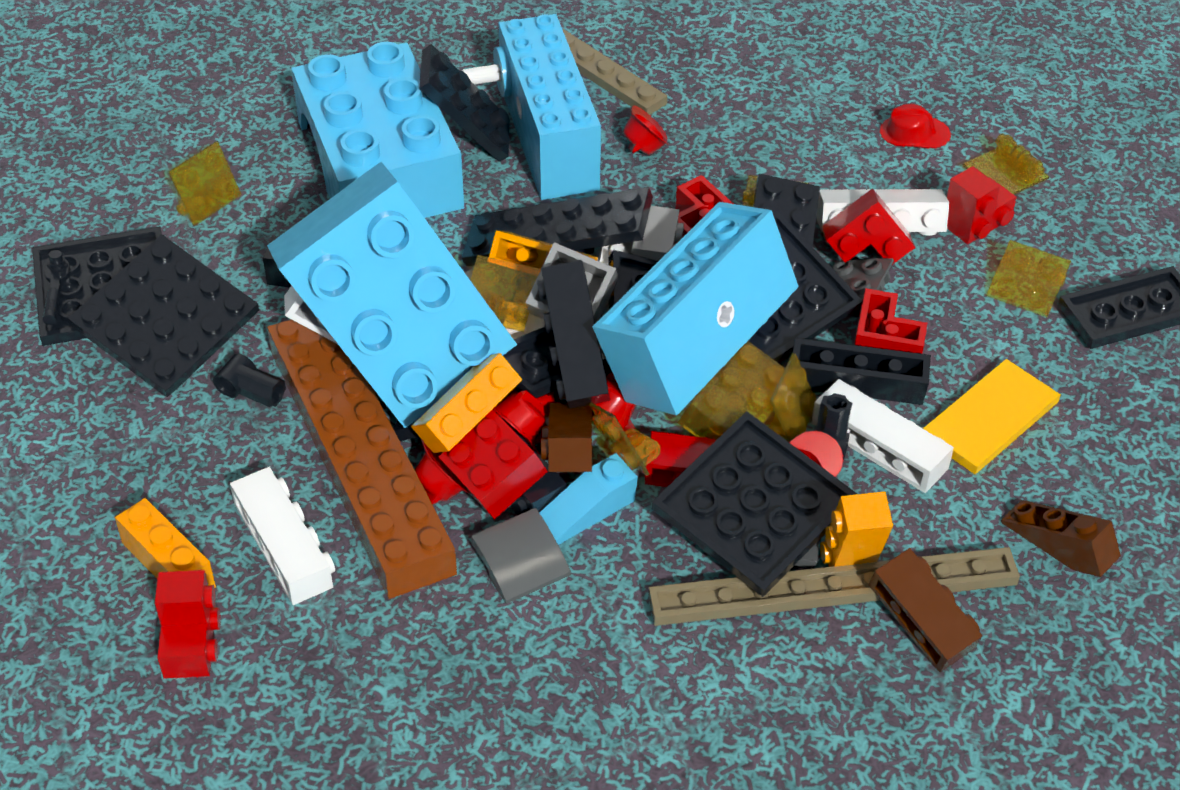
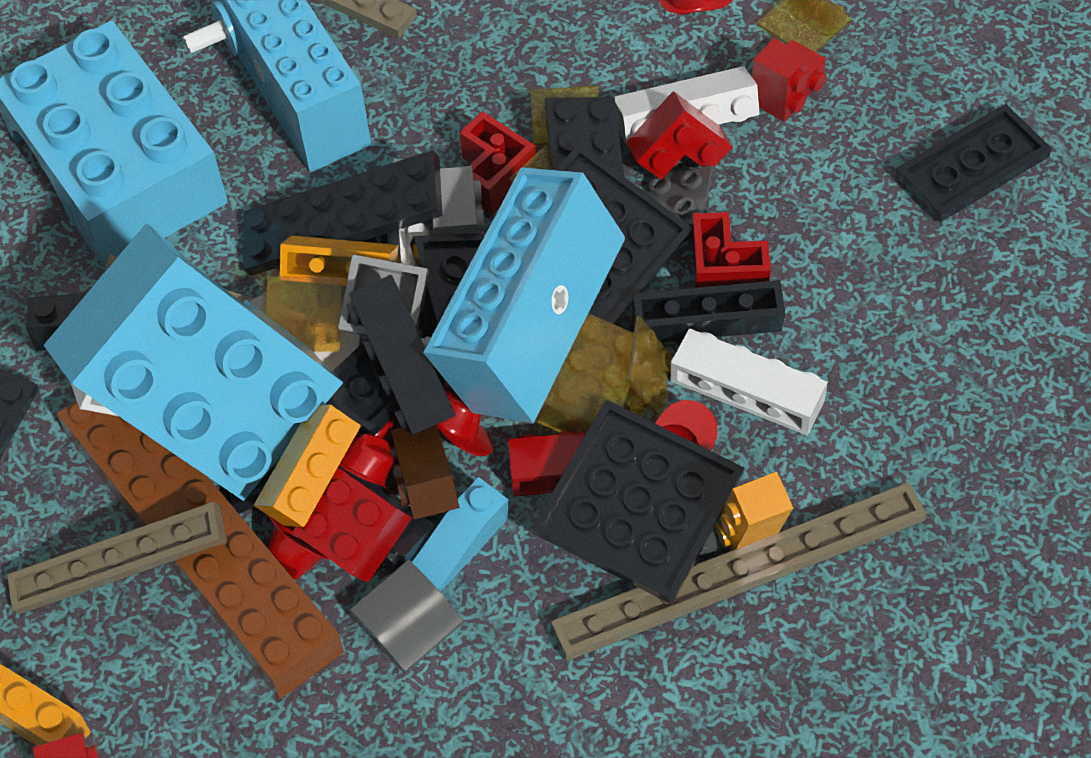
camera: 10 degrees left, 10 degrees up
black piece [213,353,286,407] -> none
white brick [230,467,335,605] -> none
black plate [419,44,510,162] -> none
clear yellow hinge [590,403,660,476] -> none
red piece [623,105,668,155] -> none
black piece [814,393,853,462] -> none
reddish brown brick [869,548,982,673] -> none
yellow tile [923,359,1061,475] -> none
clear yellow hinge [986,240,1071,317] -> none
reddish brown slope [1001,500,1121,577] -> none
none -> dark tan plate [7,502,227,614]

